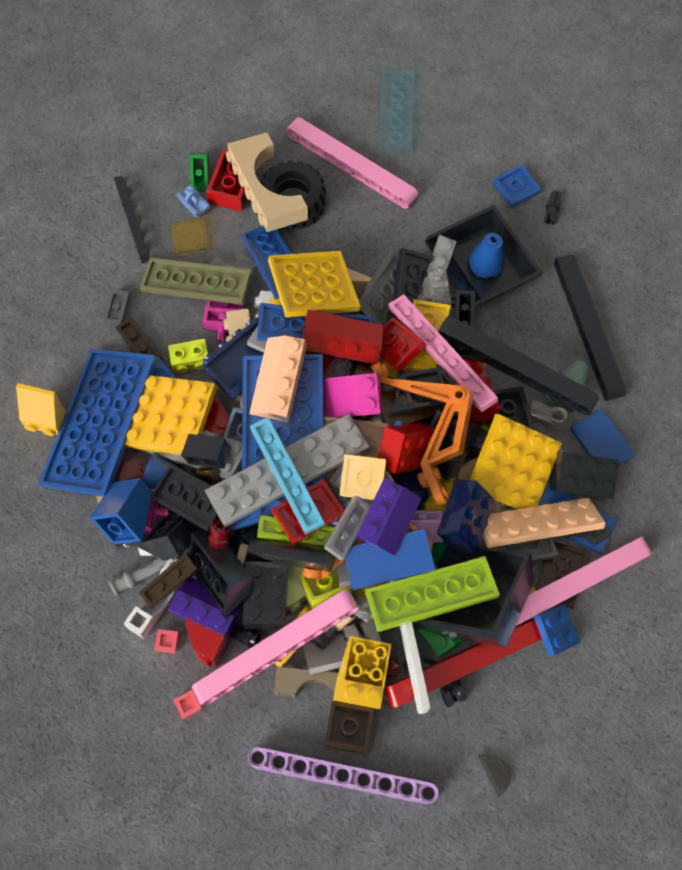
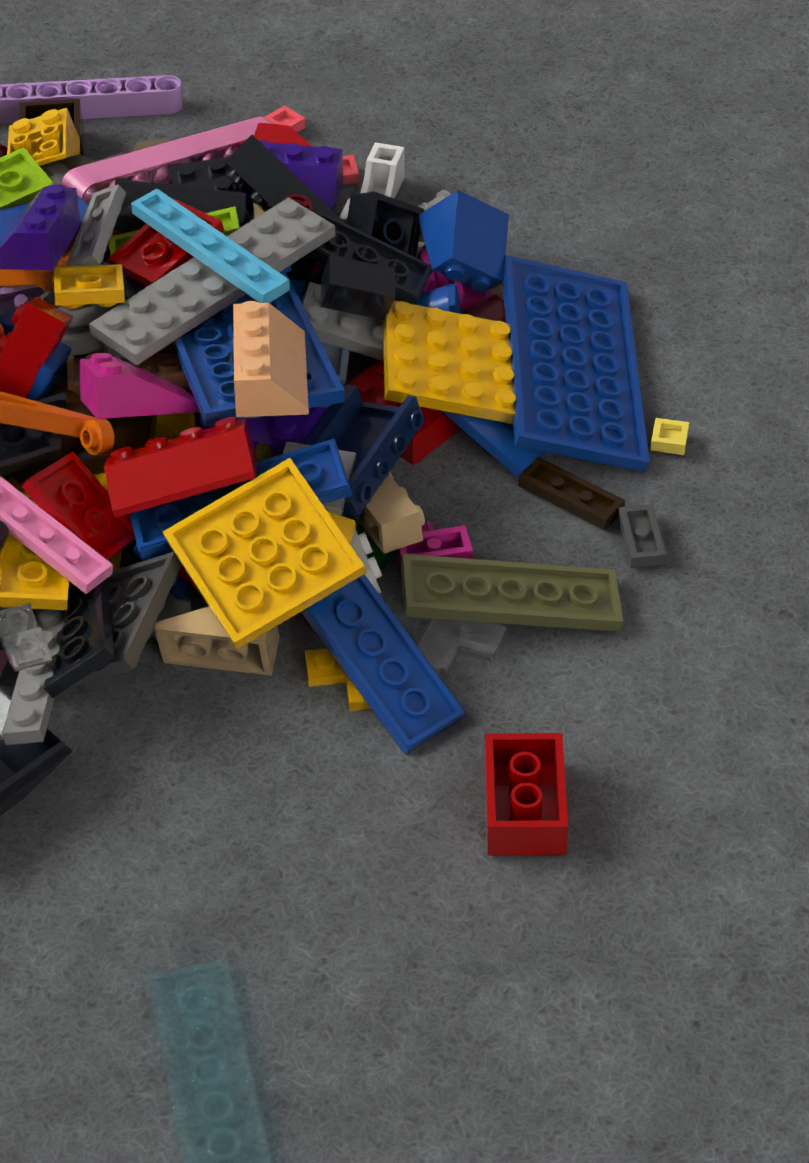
camera: 165 degrees right, 20 degrees down
yellow slope [16,383,66,436] -> none
black beam [114,175,149,263] -> none
dark brown tile [139,553,200,609] -> none
neon yellow brick [168,339,208,374] -> none
clear yellow tile [170,218,210,256] -> none
medium blue hips [177,185,210,218] -> none
green slope [189,152,210,190] -> none
tan arch [226,132,308,232] -> none
black tyre [260,160,326,230] -> none
bright pink beam [286,117,419,209] -> none
none -> light yellow plate [650,418,689,455]

